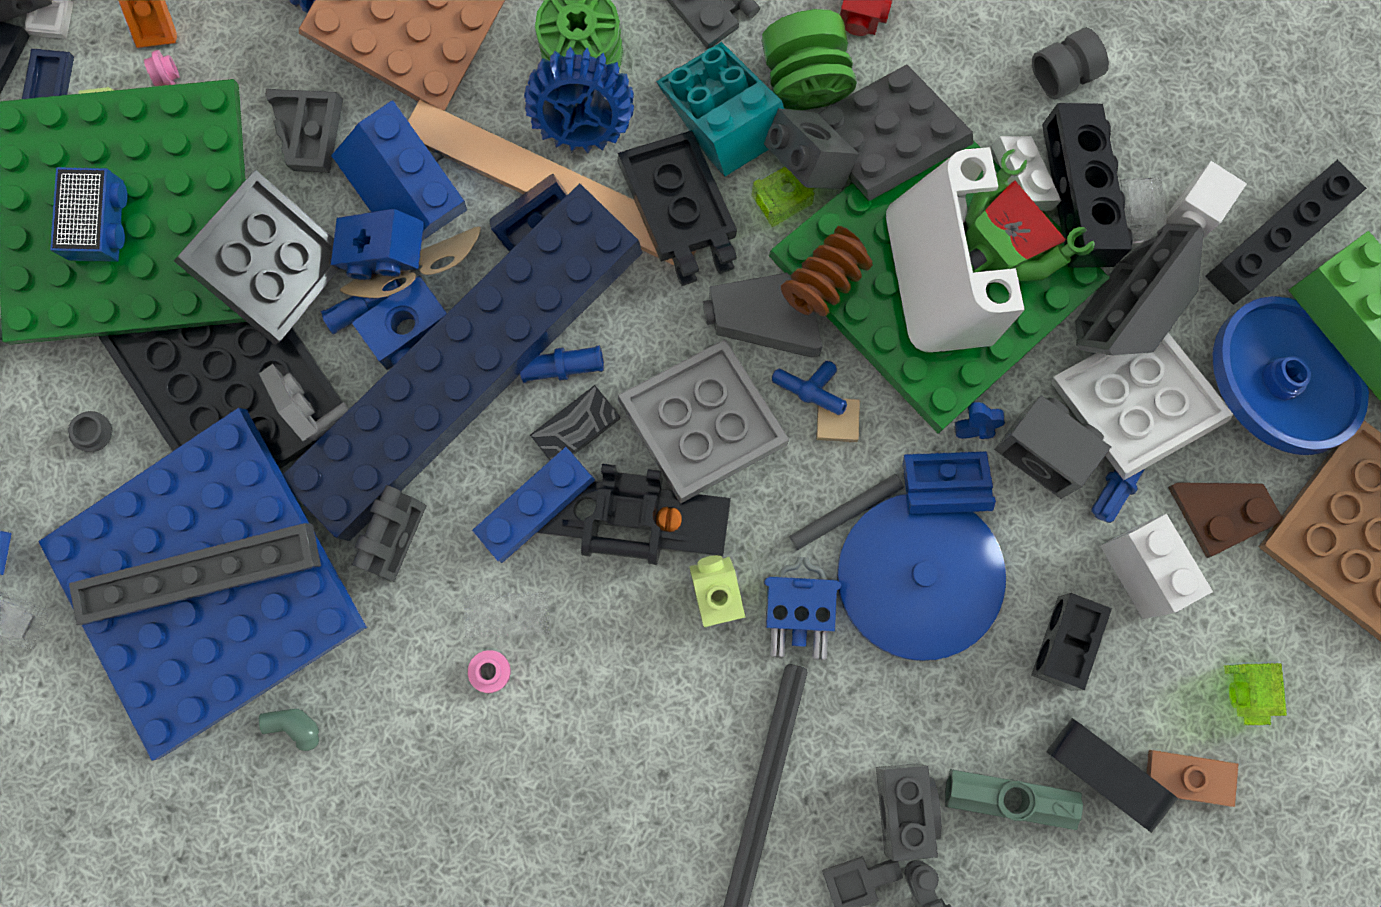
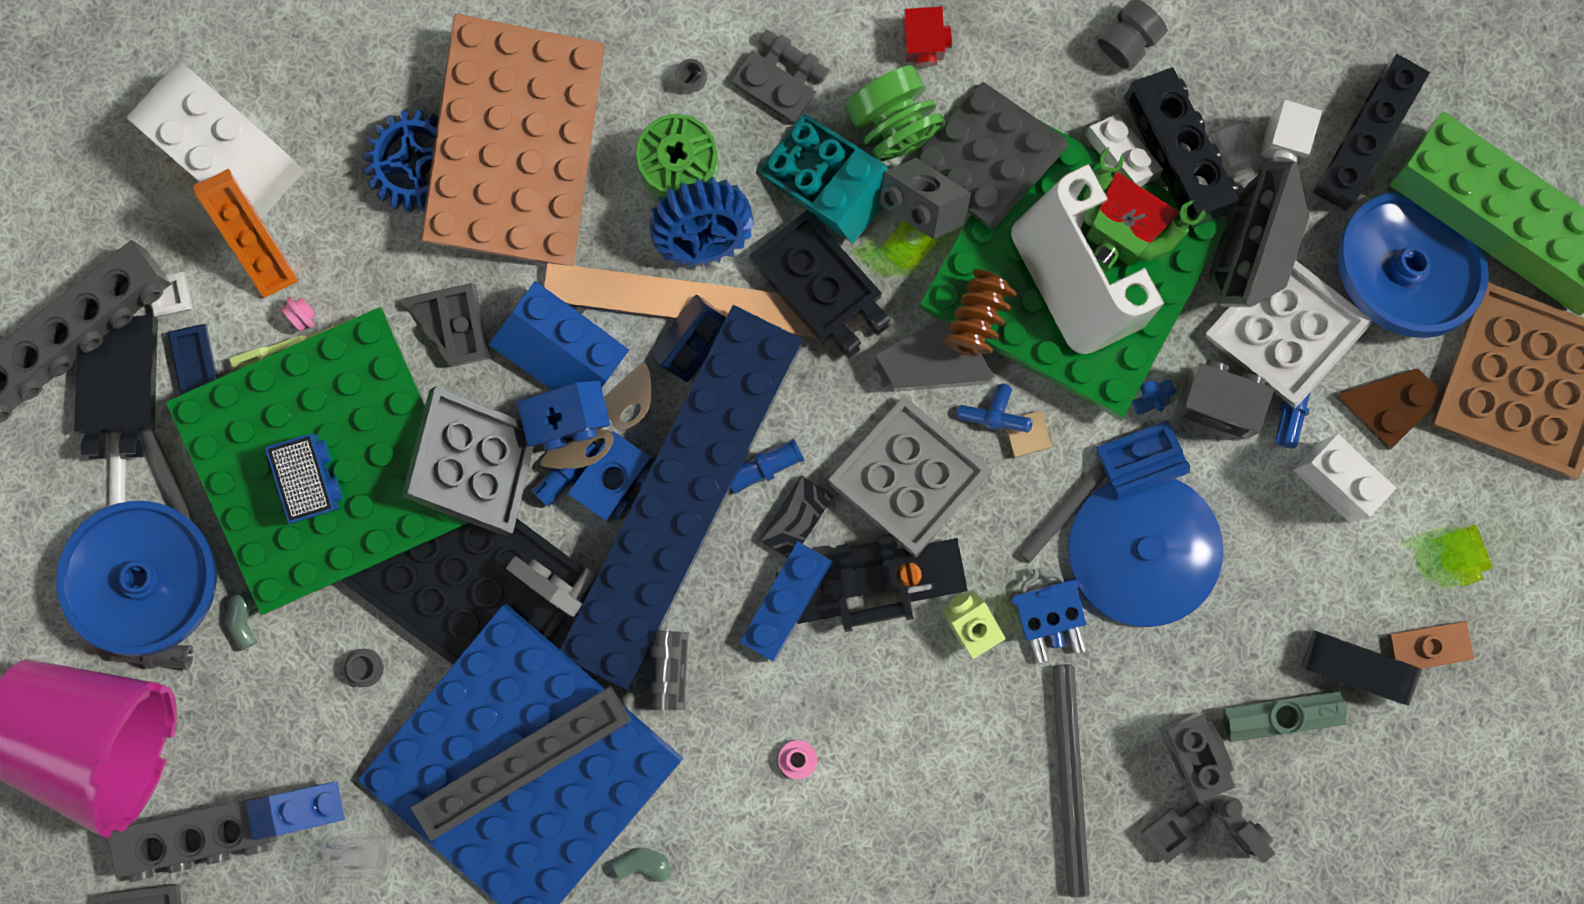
camera: 20 degrees left, 5 degrees up
black brick [1031,593,1112,691] -> none

